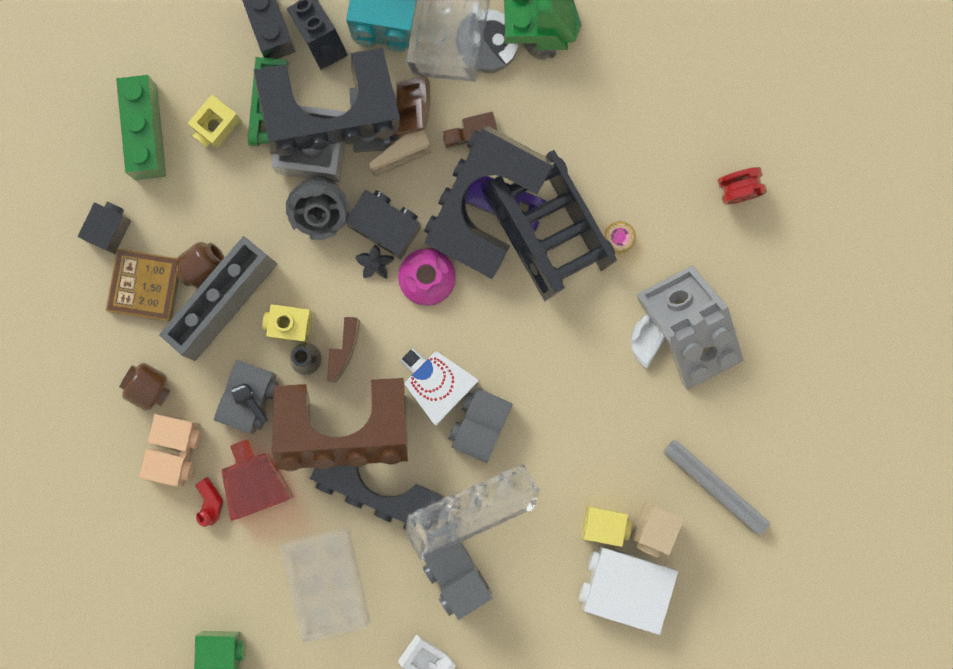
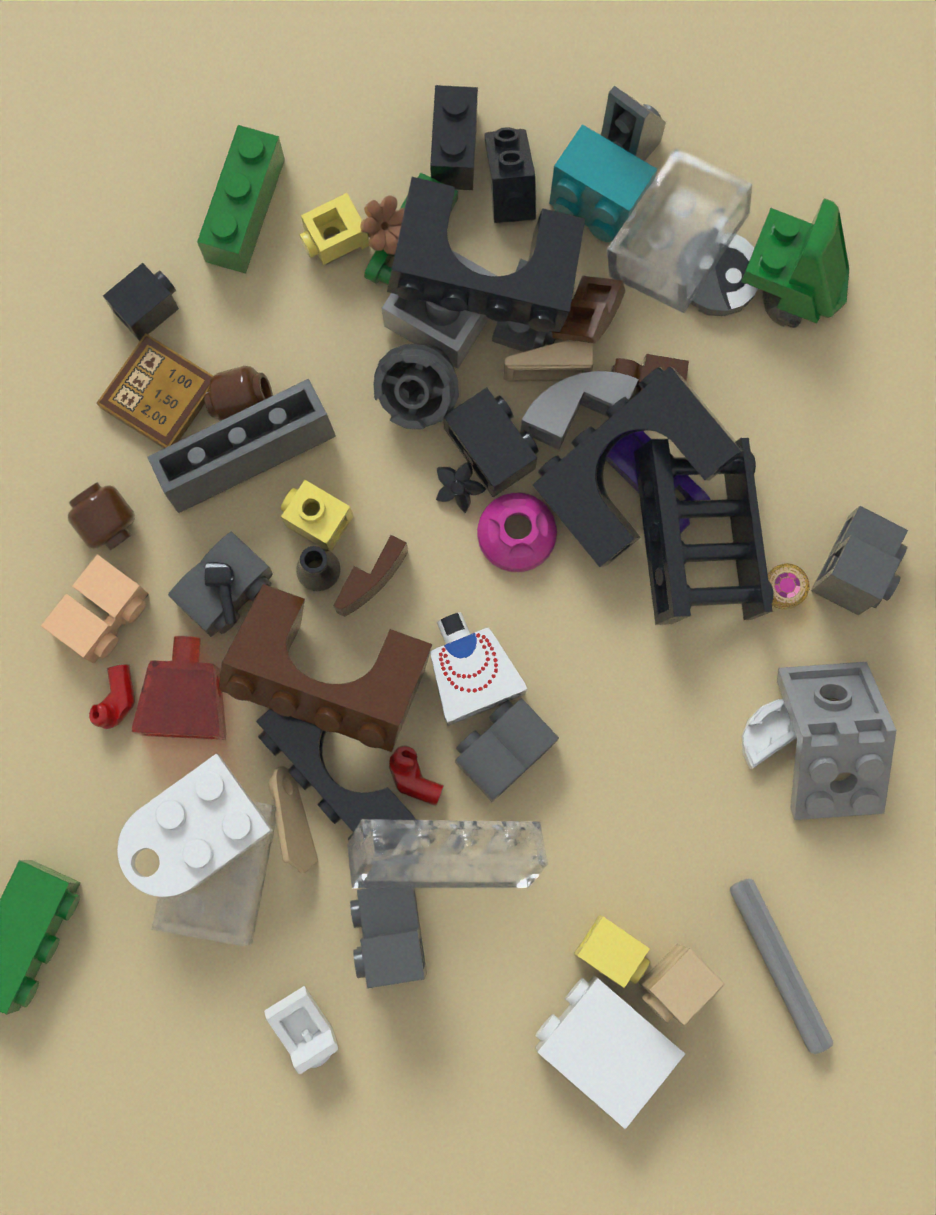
camera: 25 degrees right, 5 degrees down
none -> white plate [117,754,273,897]
none -> tan piece [269,766,318,873]
none -> nougat plant [360,195,405,255]
none -> red arm [389,746,444,806]
none -> light grey brick [520,371,639,450]
none -> dark grey brick [811,506,908,615]

